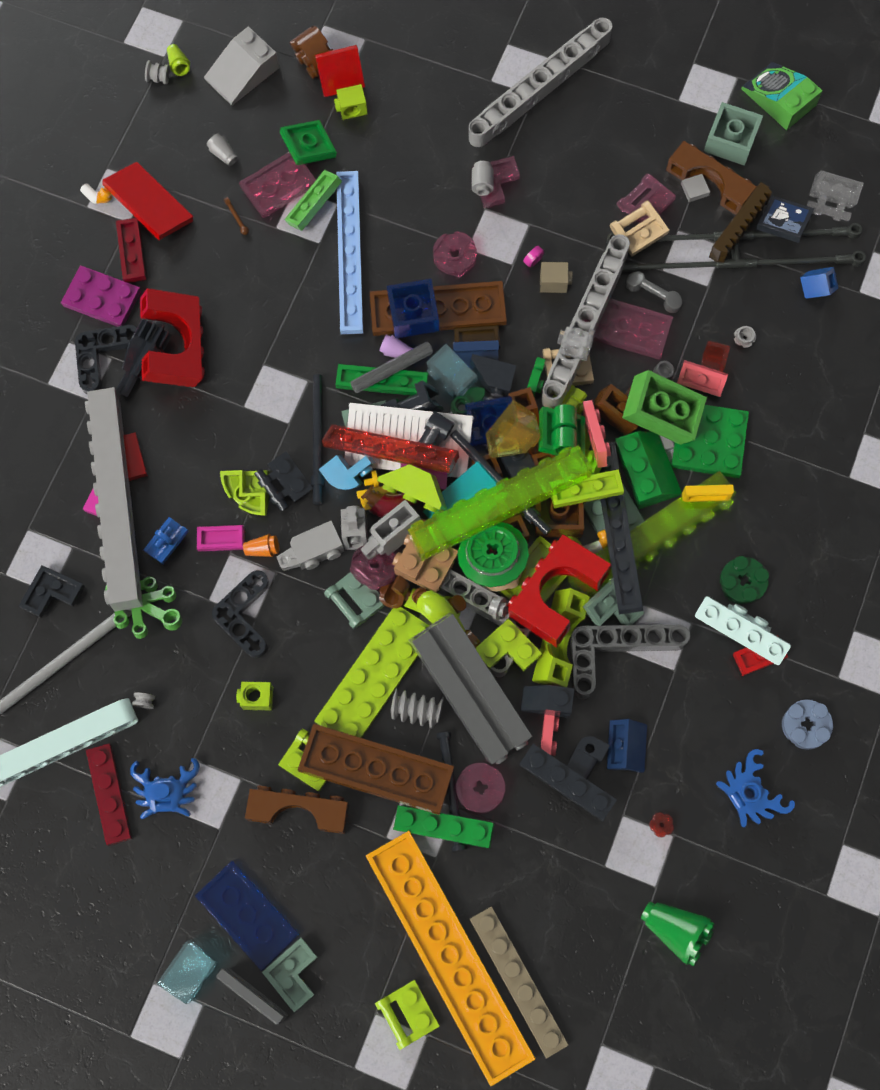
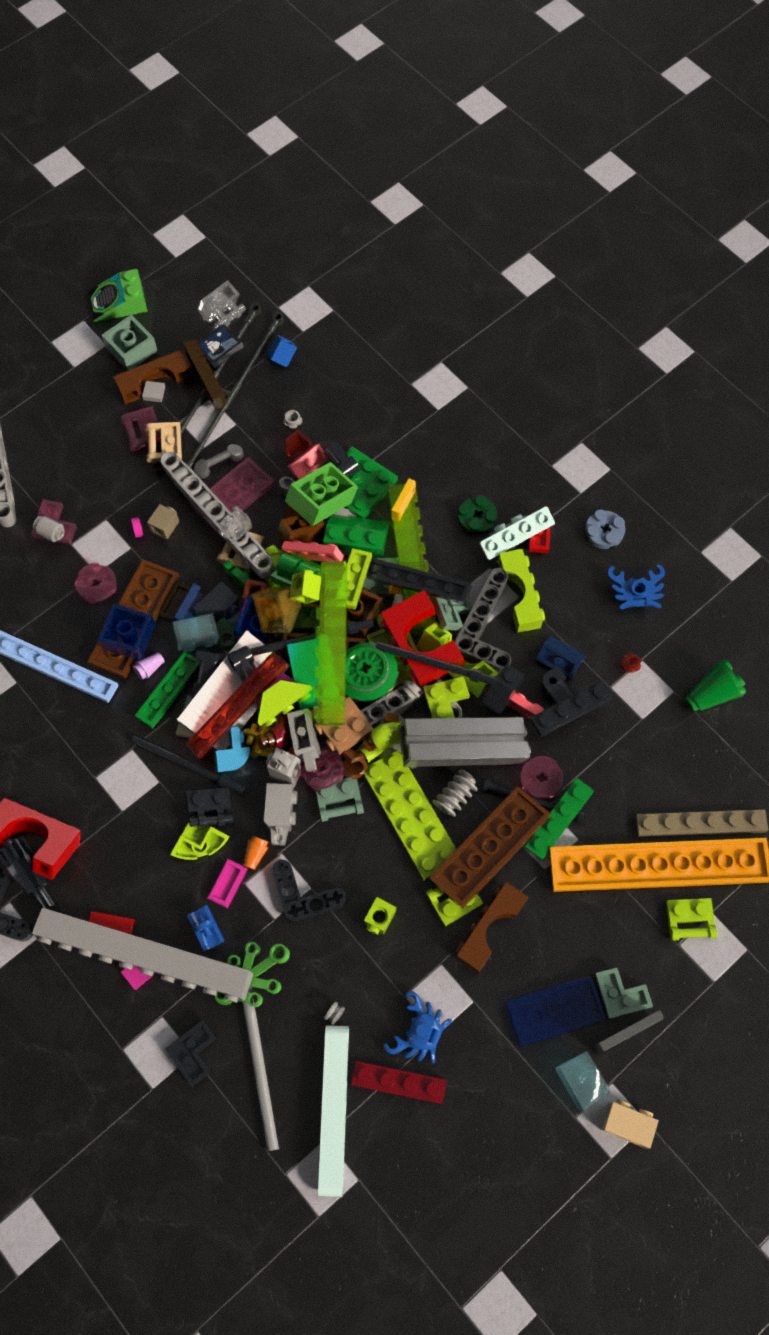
camera: 65 degrees left, 5 degrees down
dark grey axle [350,342,433,393] -> none
none -> lime brick [289,570,321,604]
none -> black piece [324,442,360,478]
none -> black bar [375,641,497,686]
none -> lime arch [498,549,545,633]
none -> tan brick [601,1100,659,1149]

